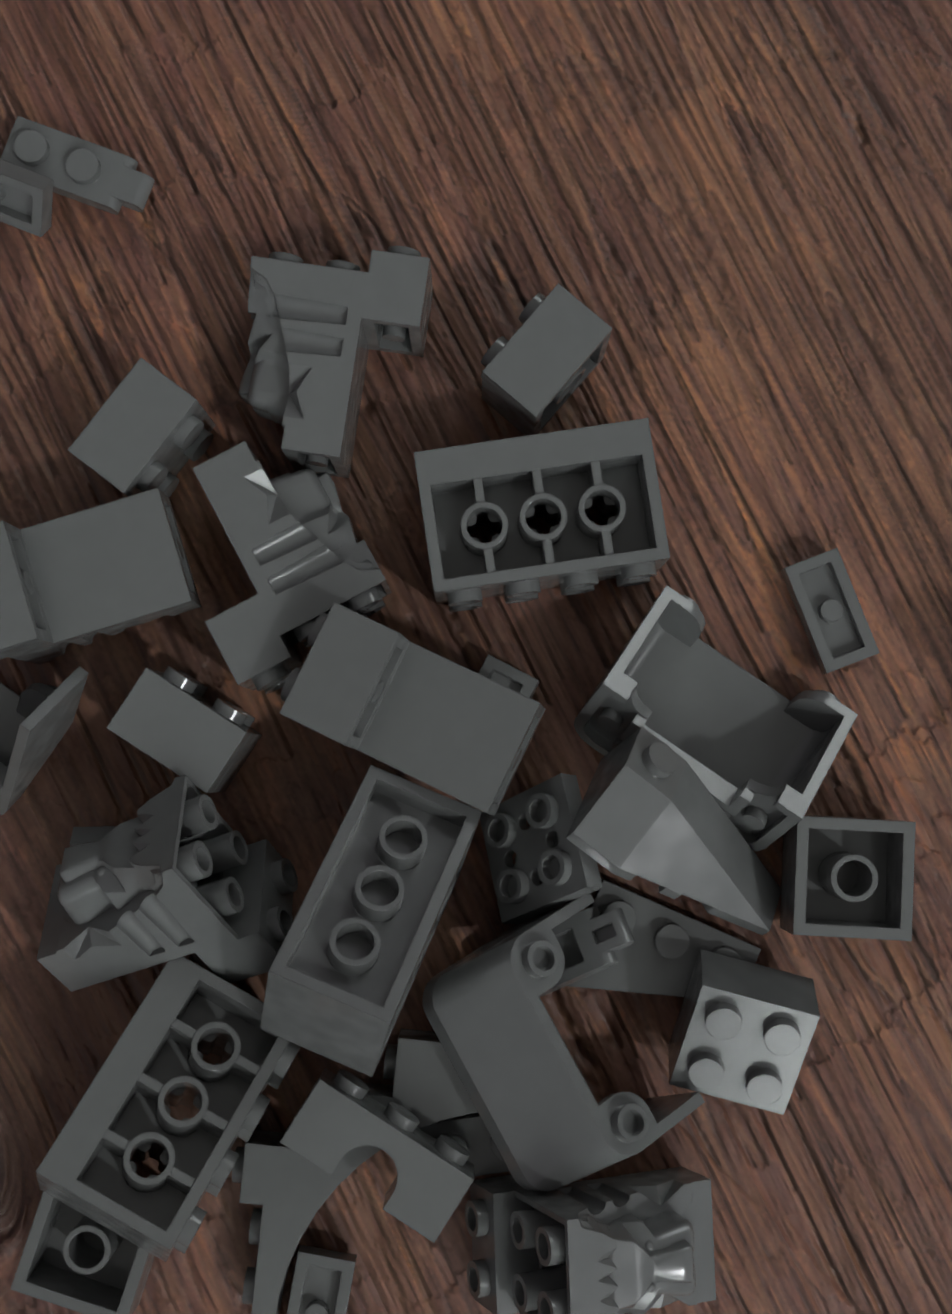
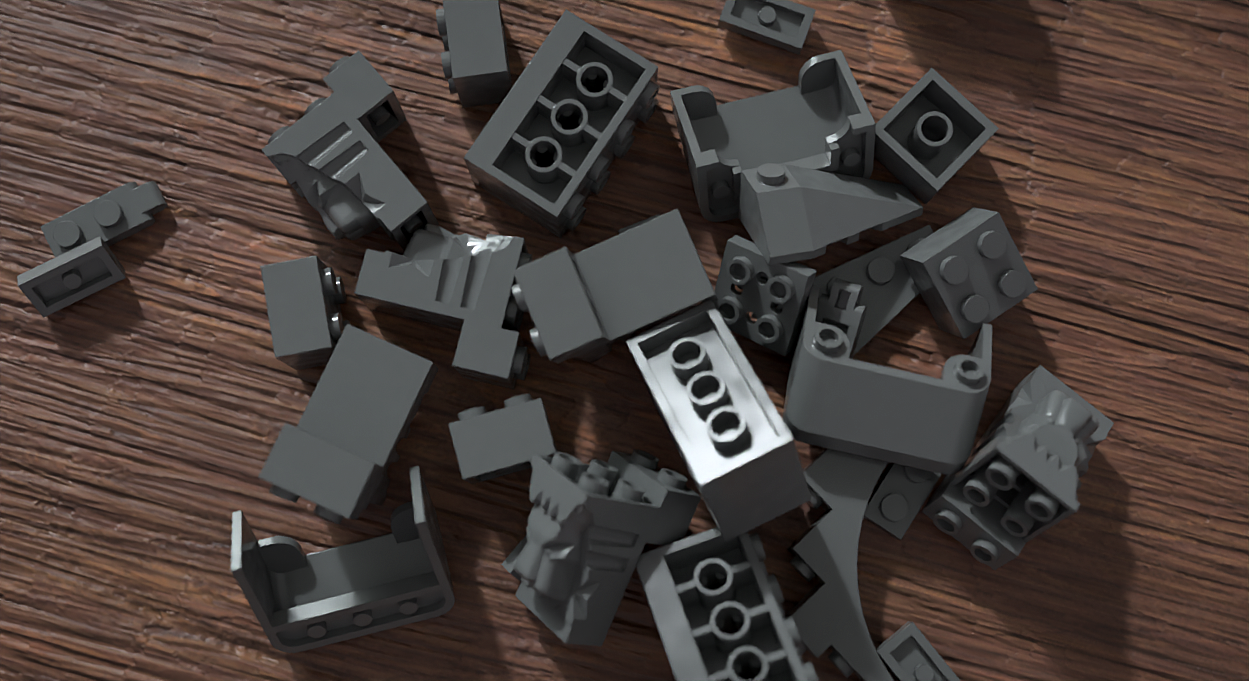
camera: 50 degrees left, 5 degrees down
dark grey arch [280,1068,474,1243] -> none

